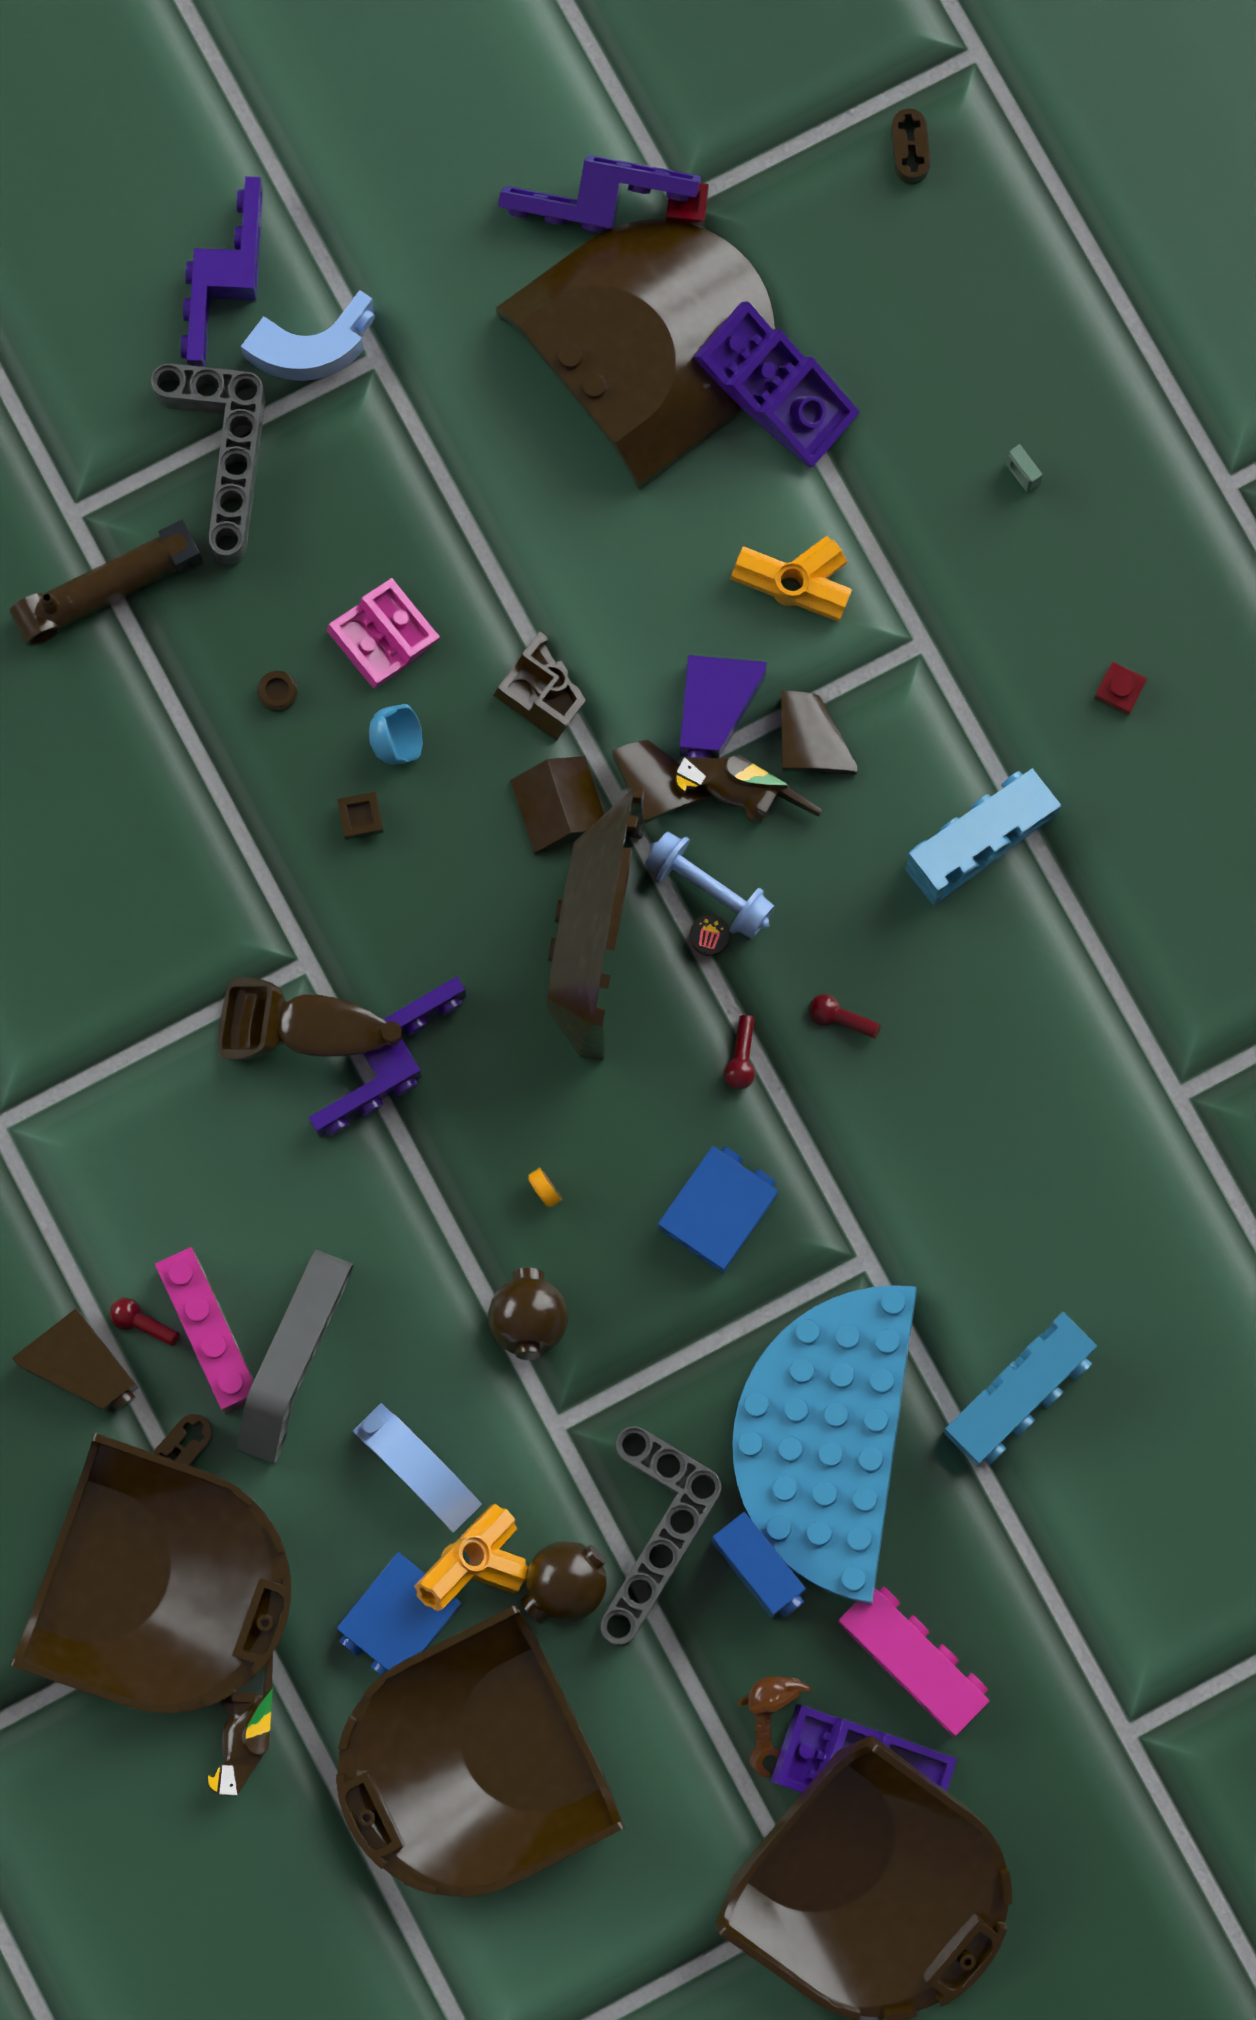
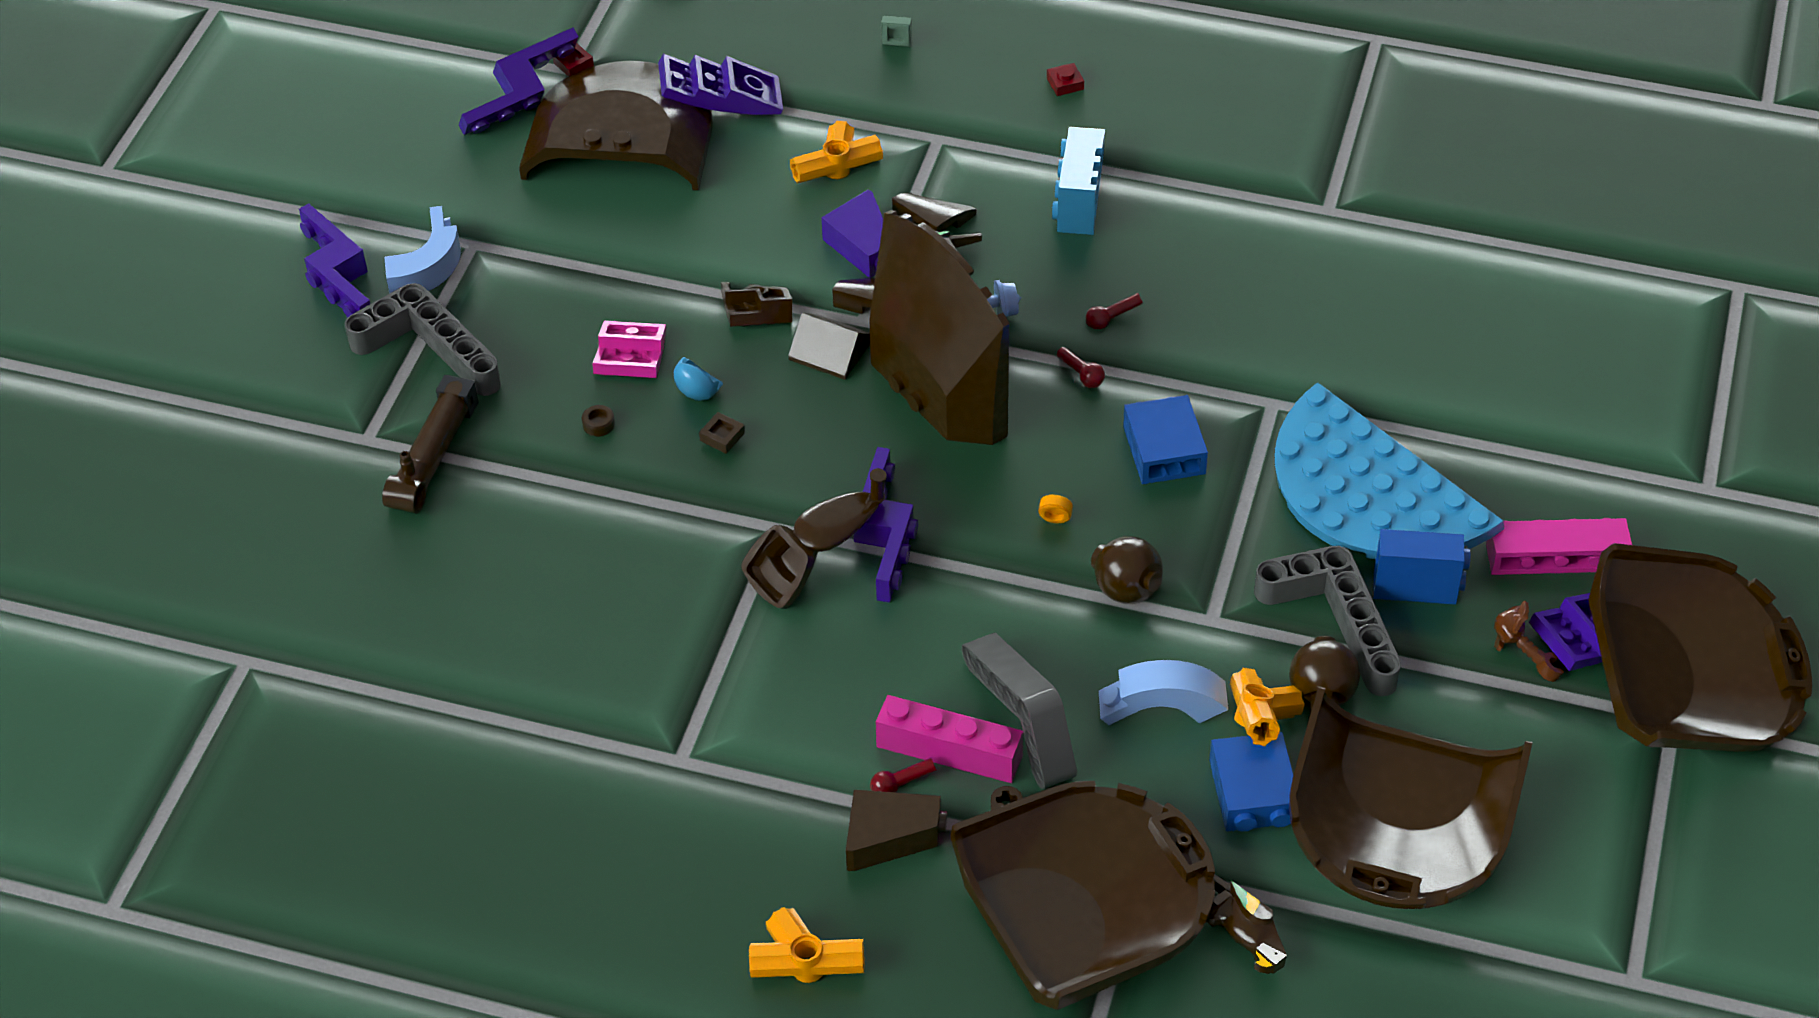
camera: 45 degrees left, 30 degrees down
dark azure wedge [943,1312,1097,1467] -> none

